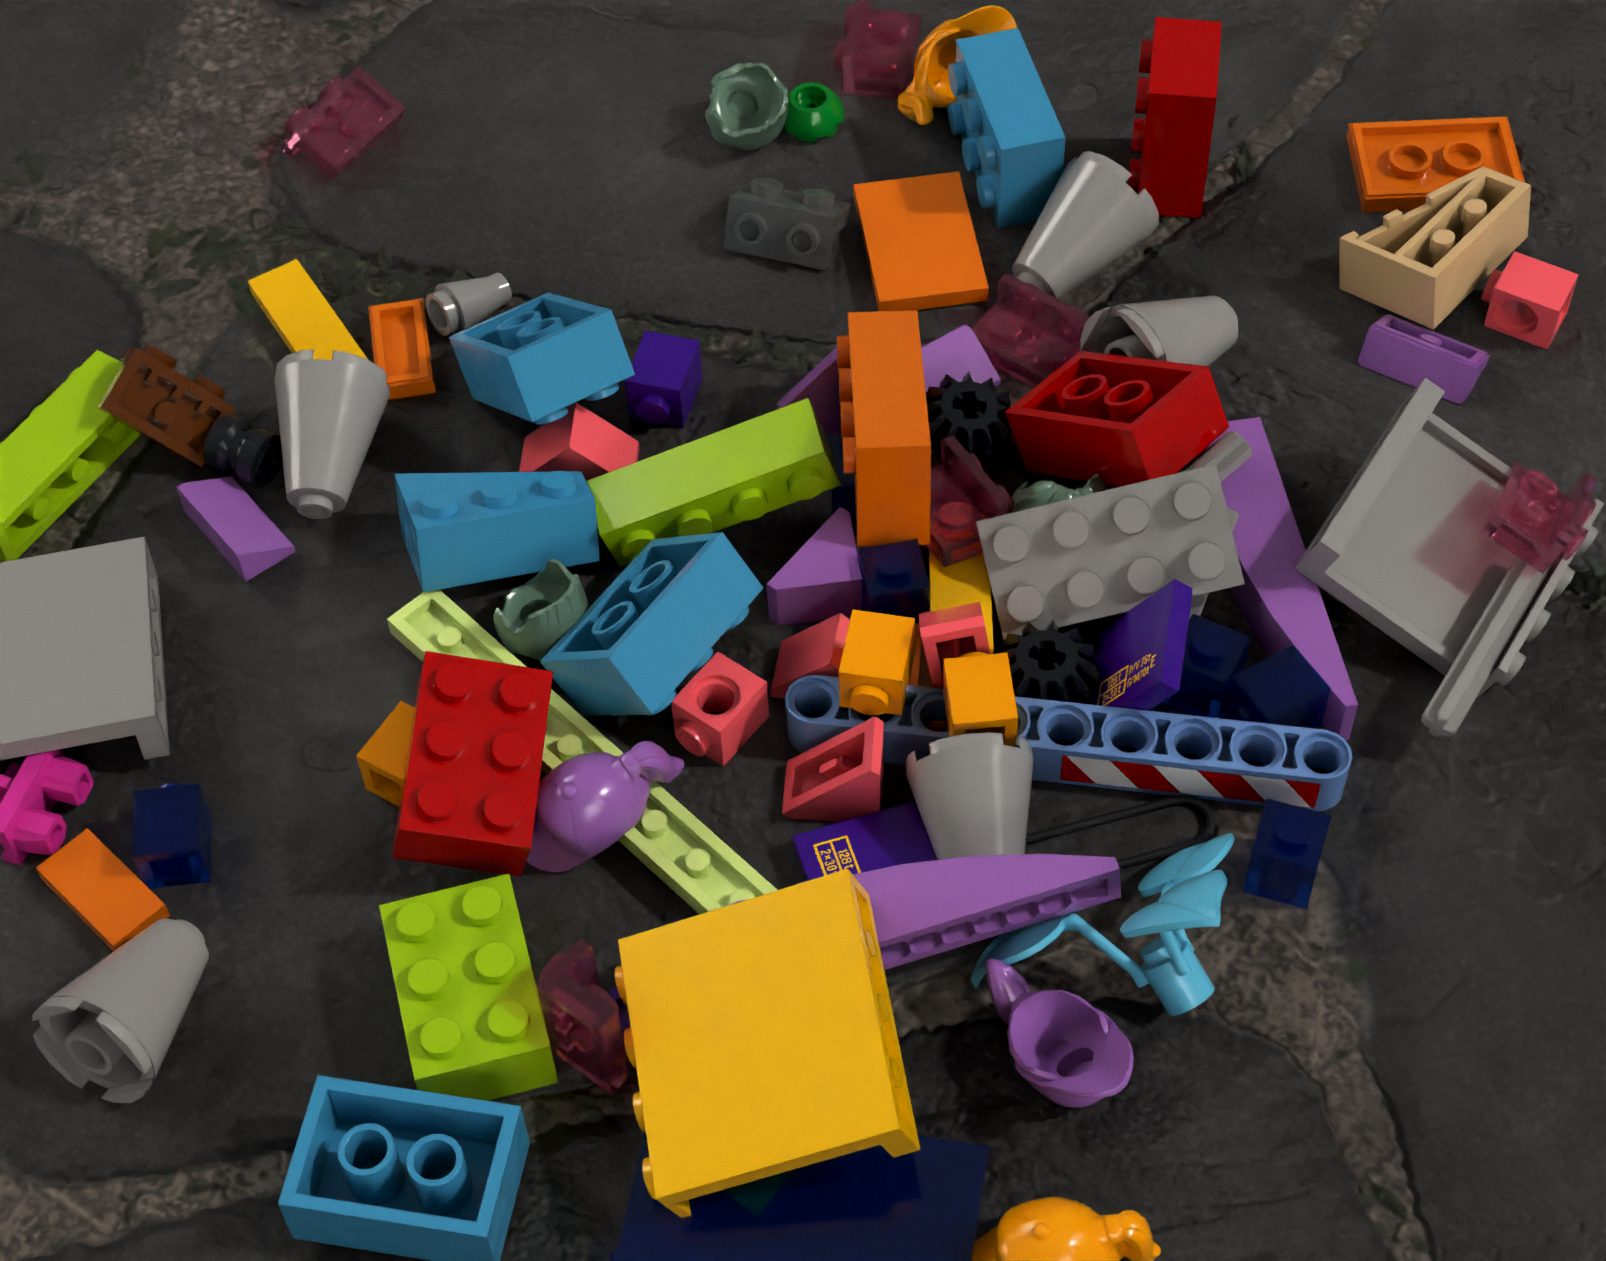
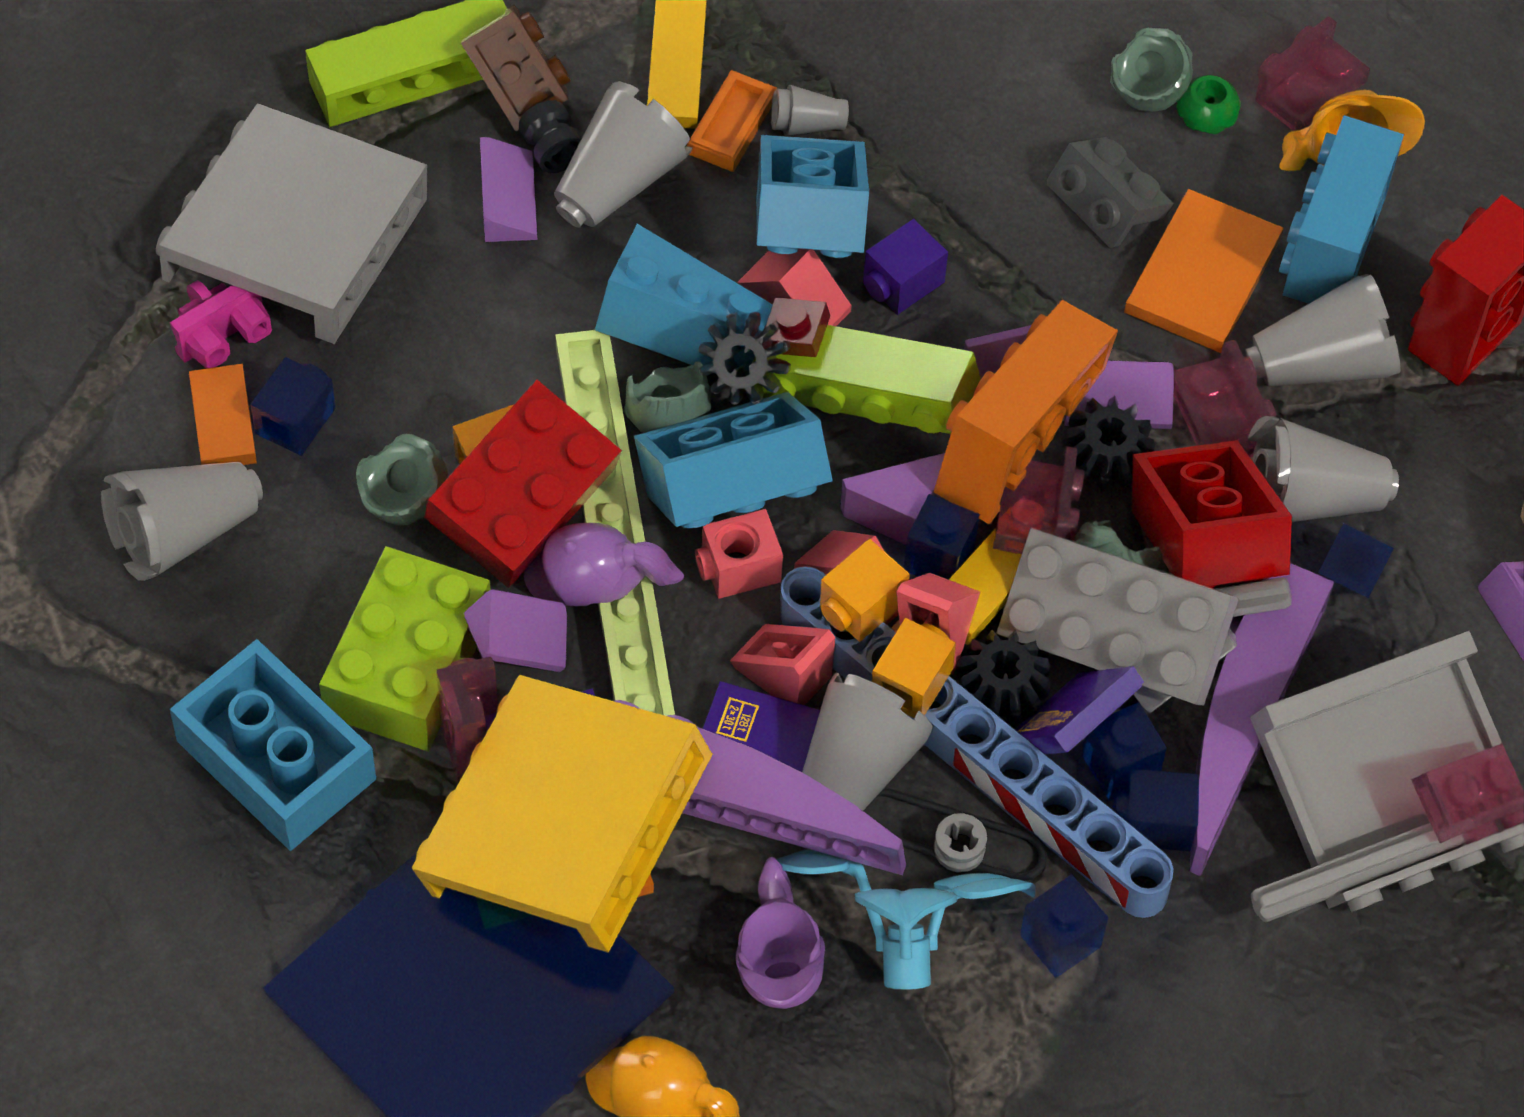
camera: 30 degrees right, 5 degrees up
none -> sand green hair [356,434,448,525]
none -> medium lavender slope [464,590,567,672]
none -> black gear [699,312,791,404]
none -> plate [765,298,831,357]
none -> light grey bush [934,813,987,872]
none -> clear blue brick [1318,521,1394,598]

